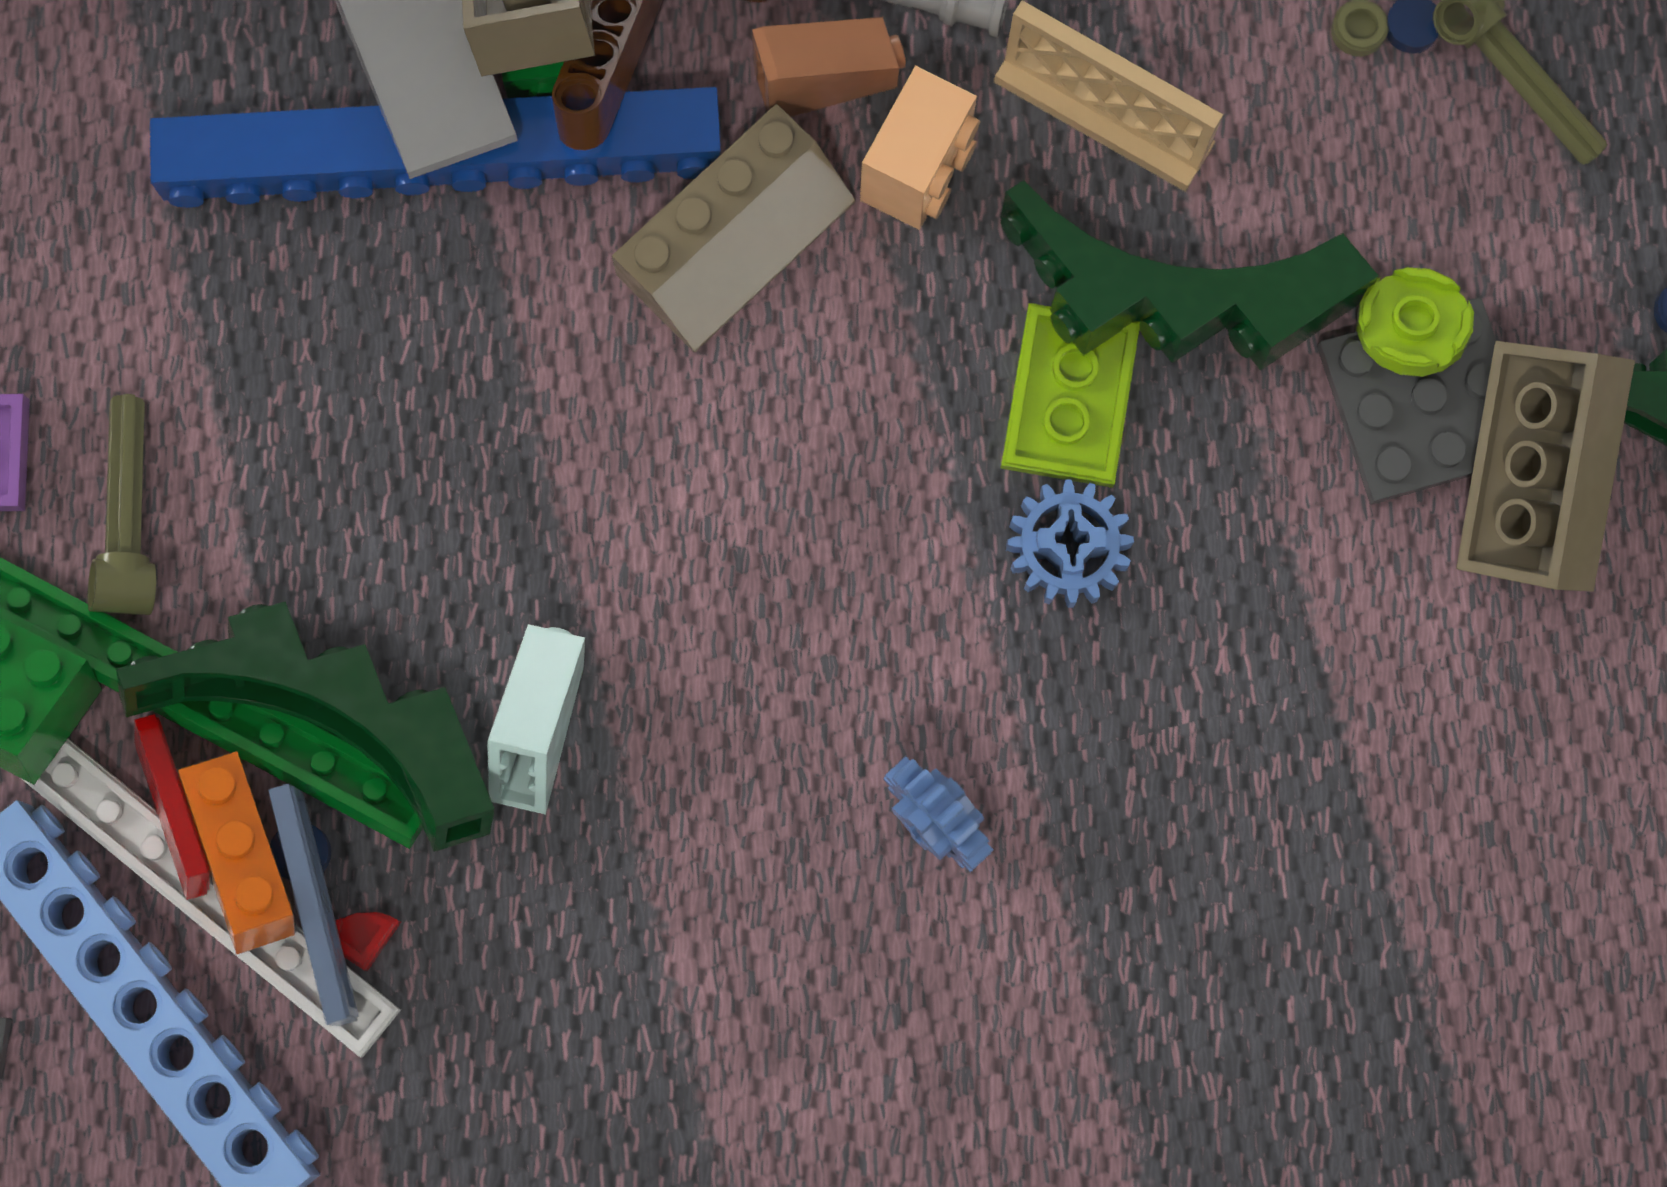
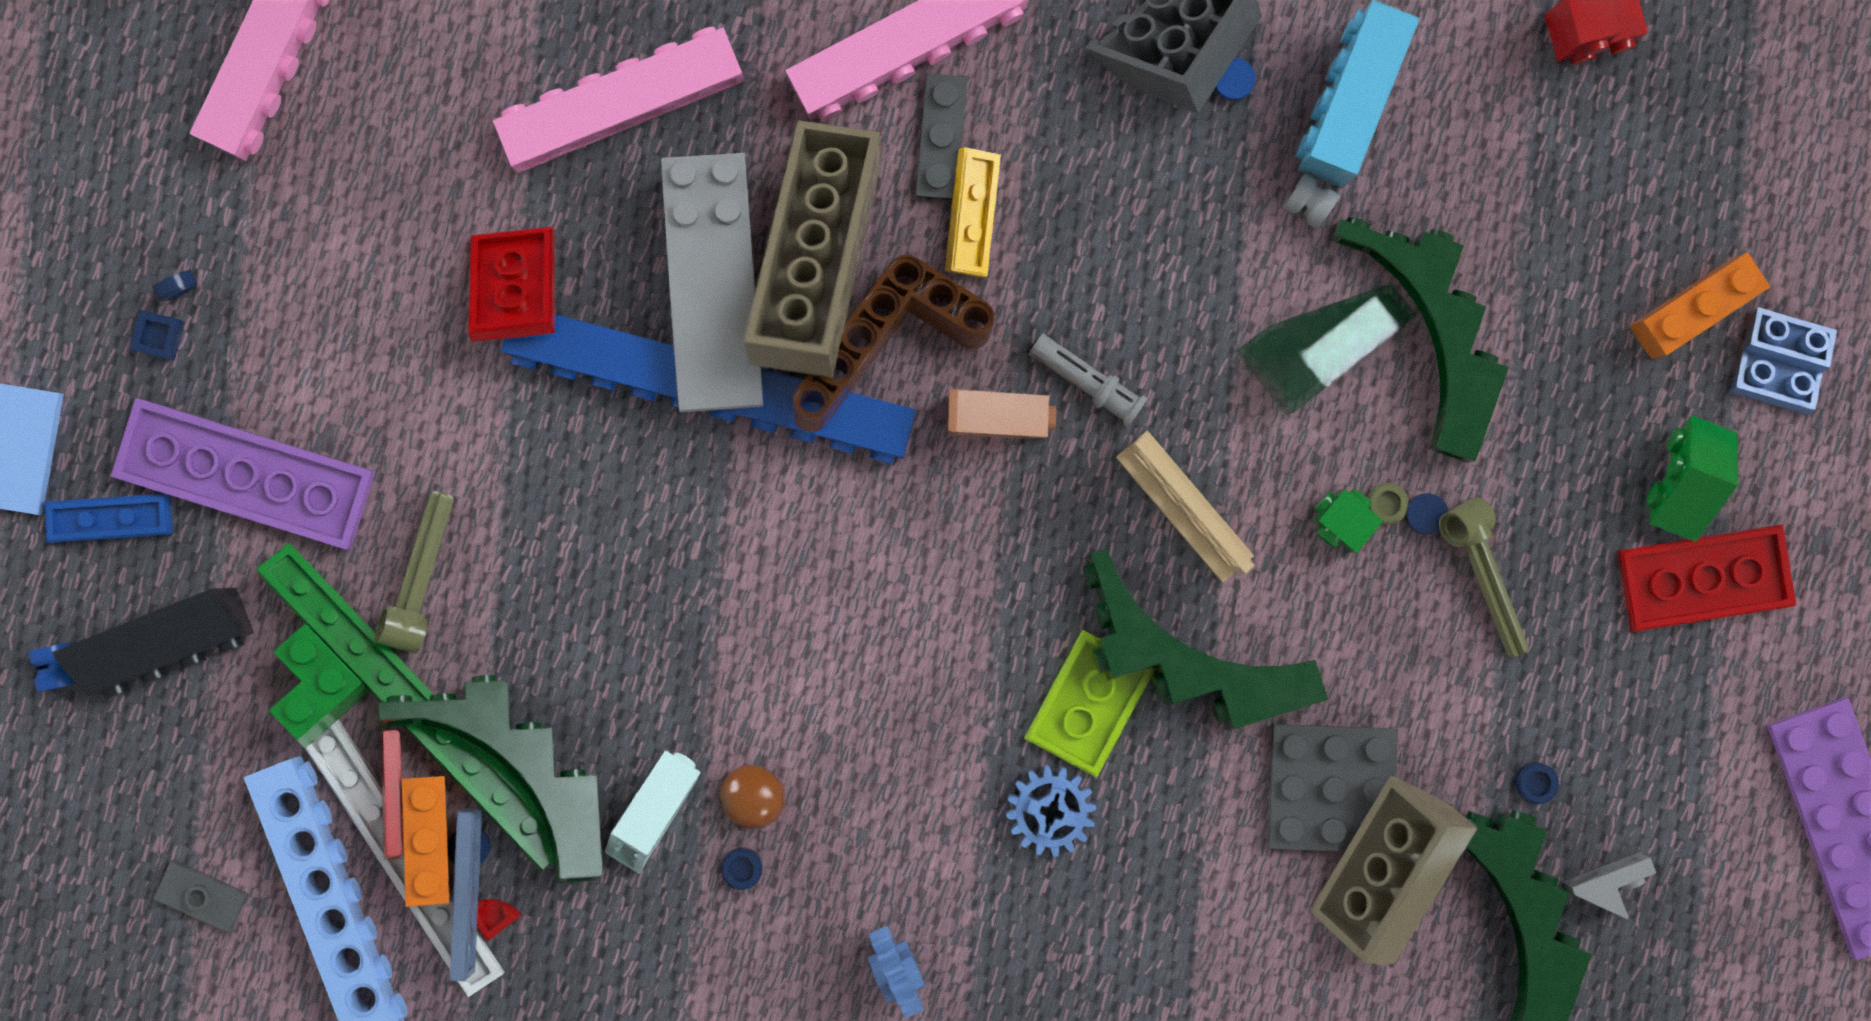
camera: 25 degrees right, 10 degrees up
dark tan slope [612,104,856,353] -> none
light nougat brick [860,66,980,230] -> none
lime tile [1356,267,1474,377] -> none
none -> red tile [468,227,555,342]
none -> dark orange hair [719,765,785,829]
none -> dark blue tile [721,847,763,890]
none -> green brick [1312,489,1383,553]

